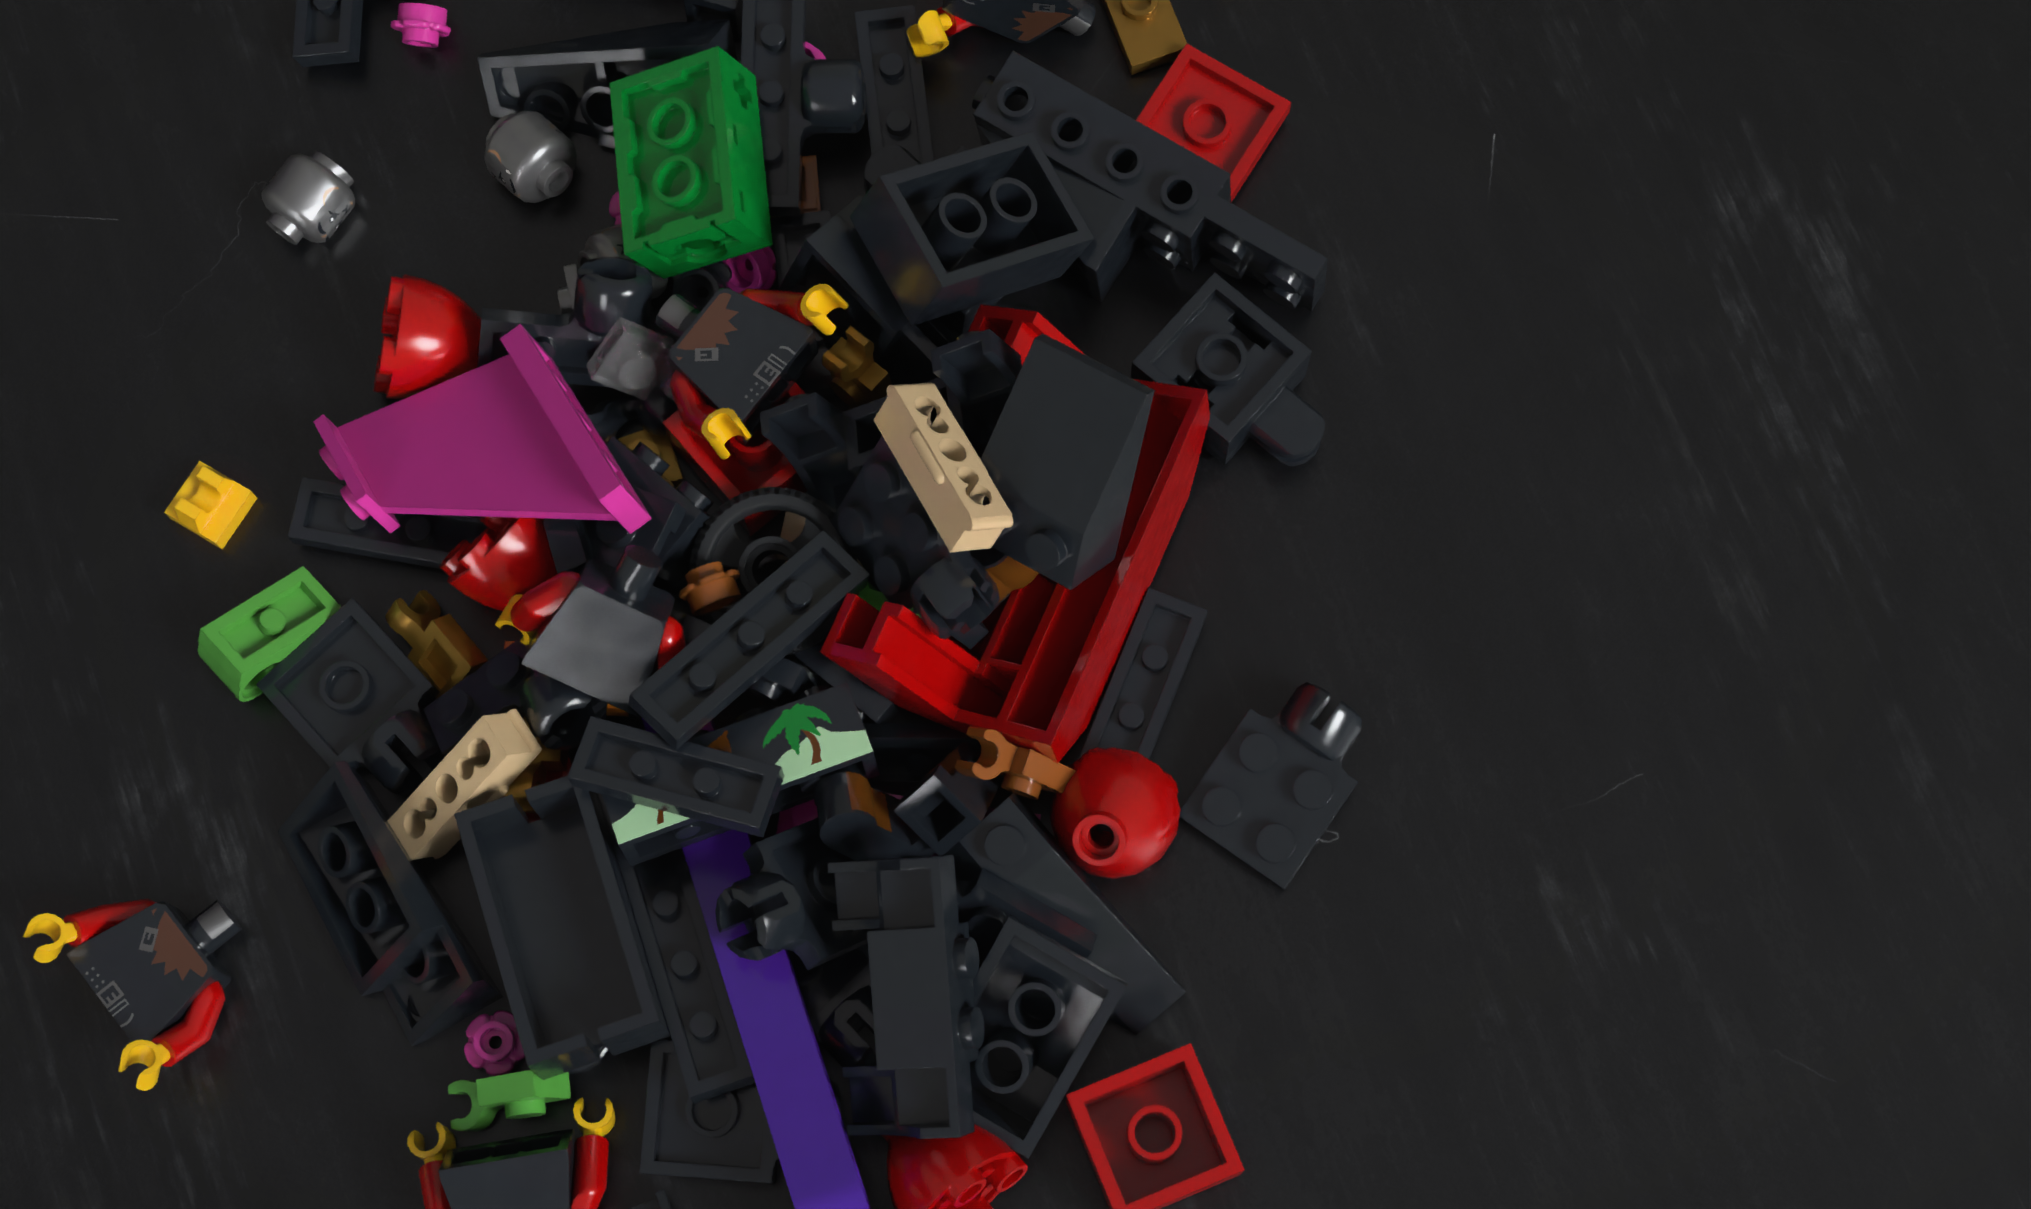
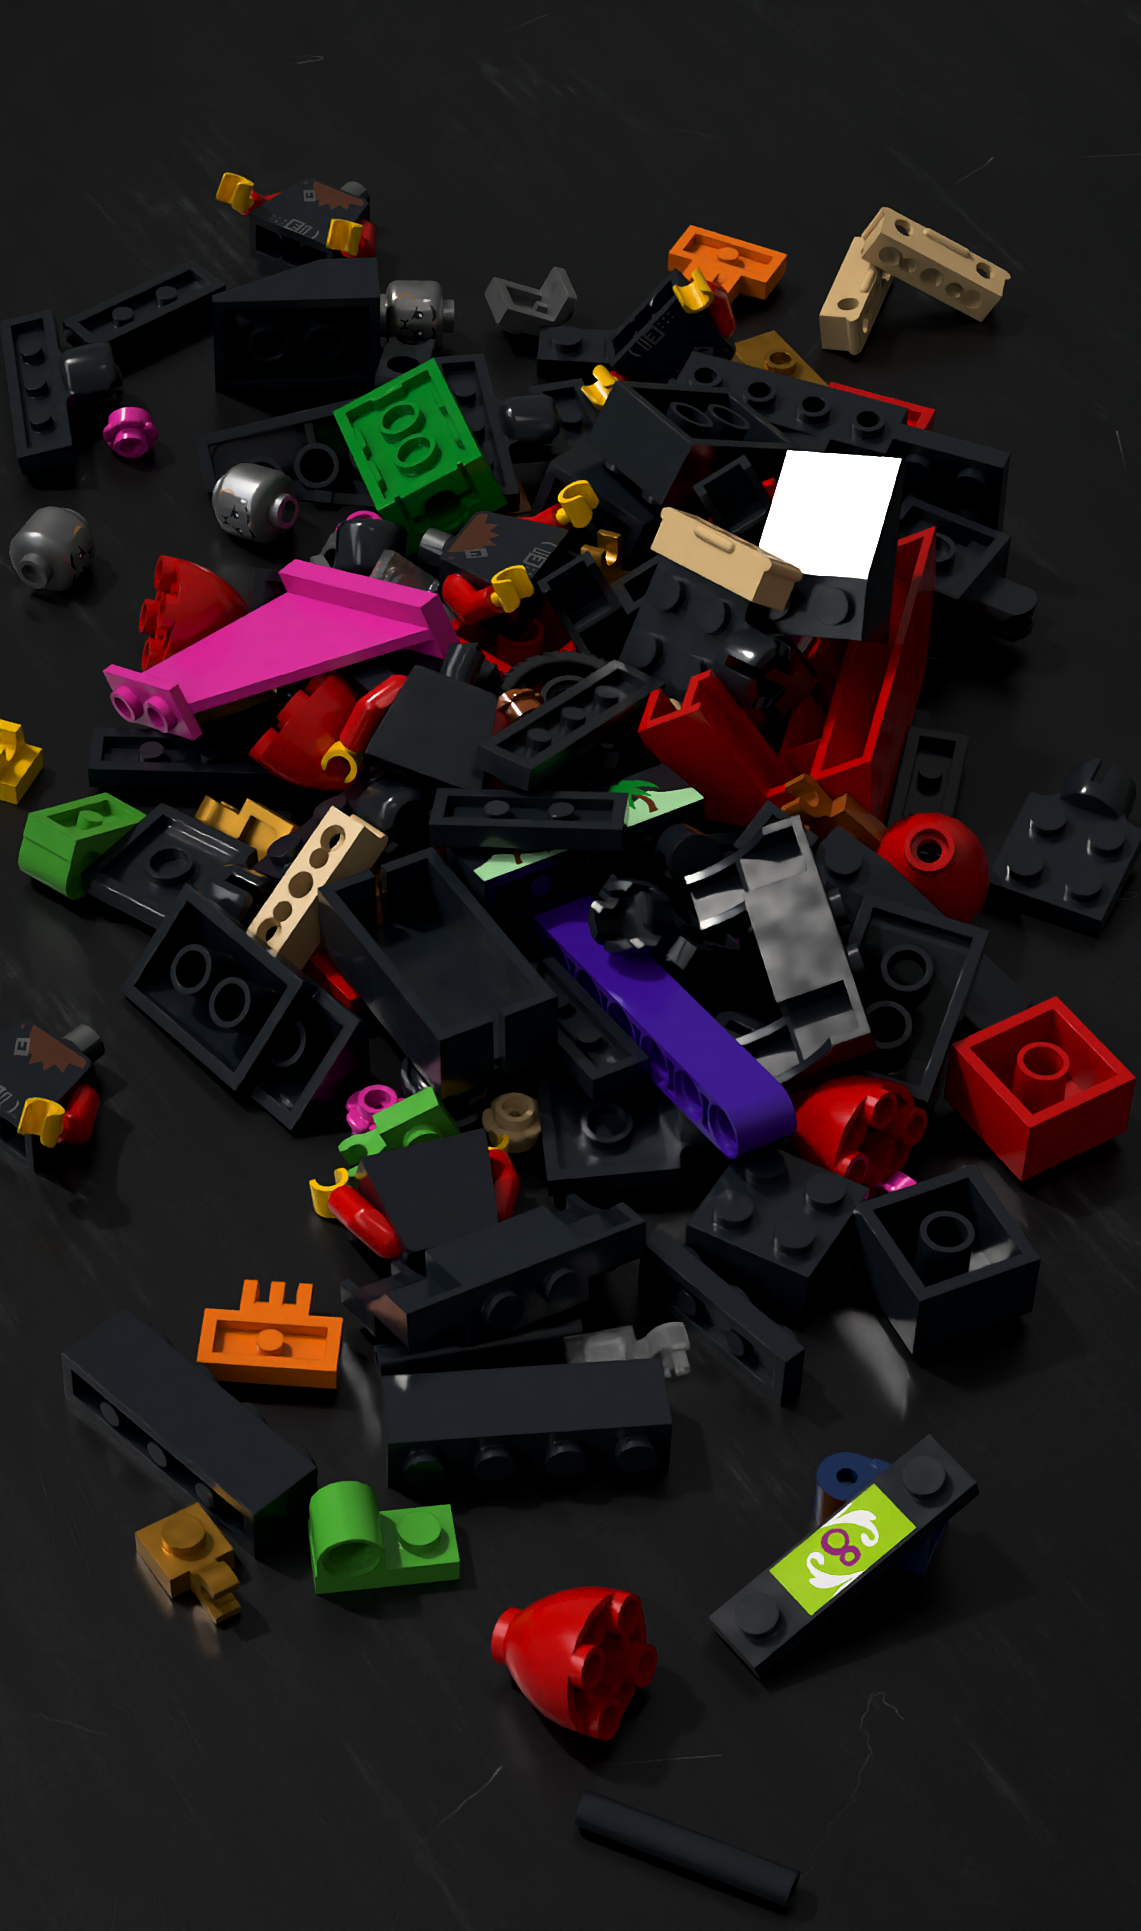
camera: 15 degrees left, 30 degrees down
none -> tan plate [482,1092,541,1153]

